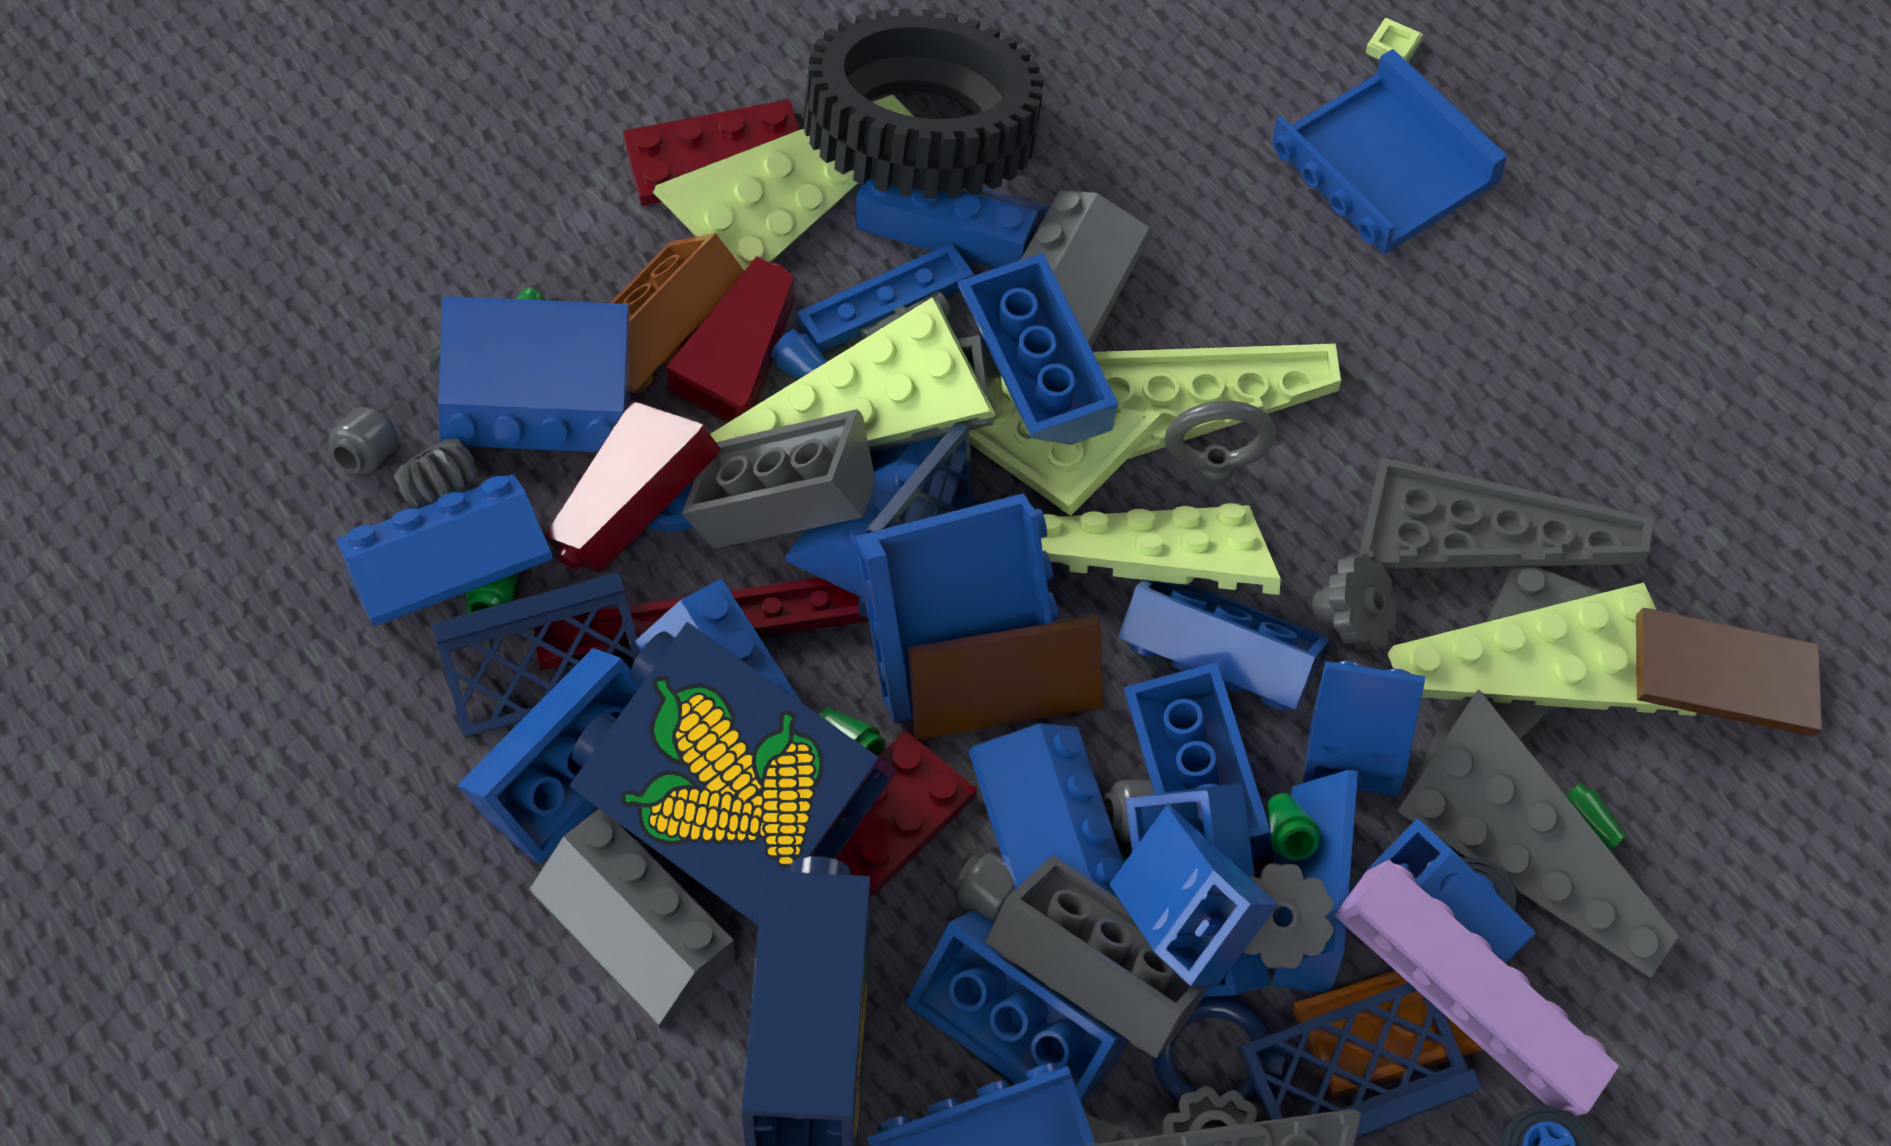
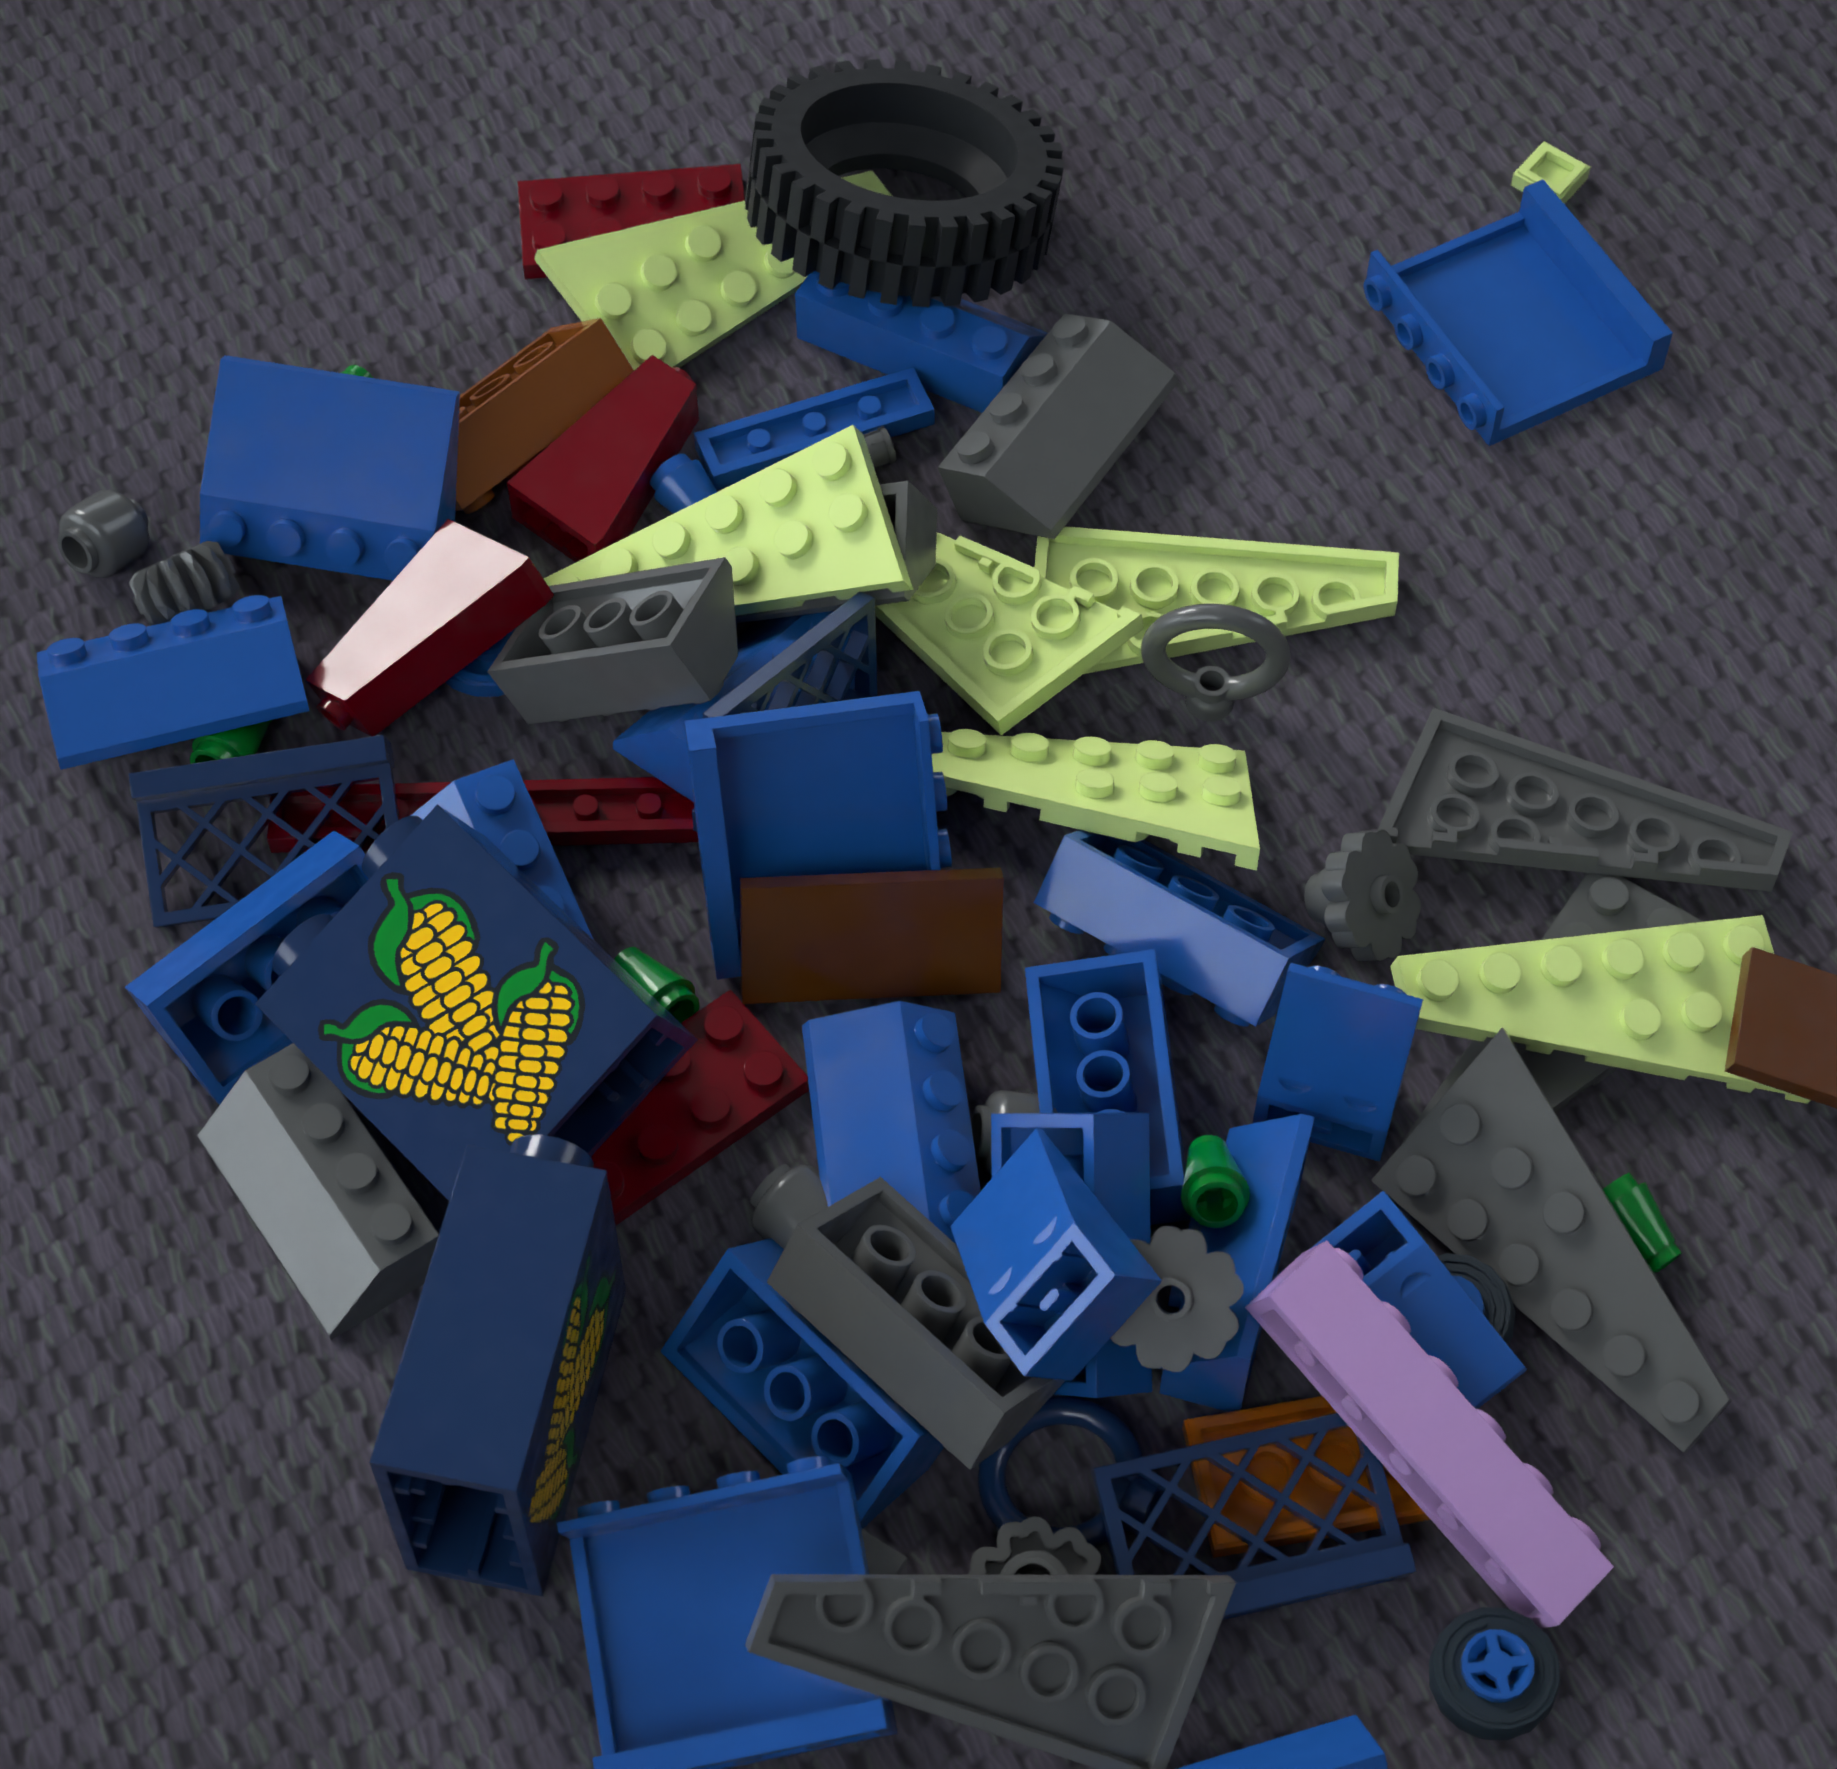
camera: 10 degrees right, 0 degrees up
blue slope [958,253,1118,445] -> none

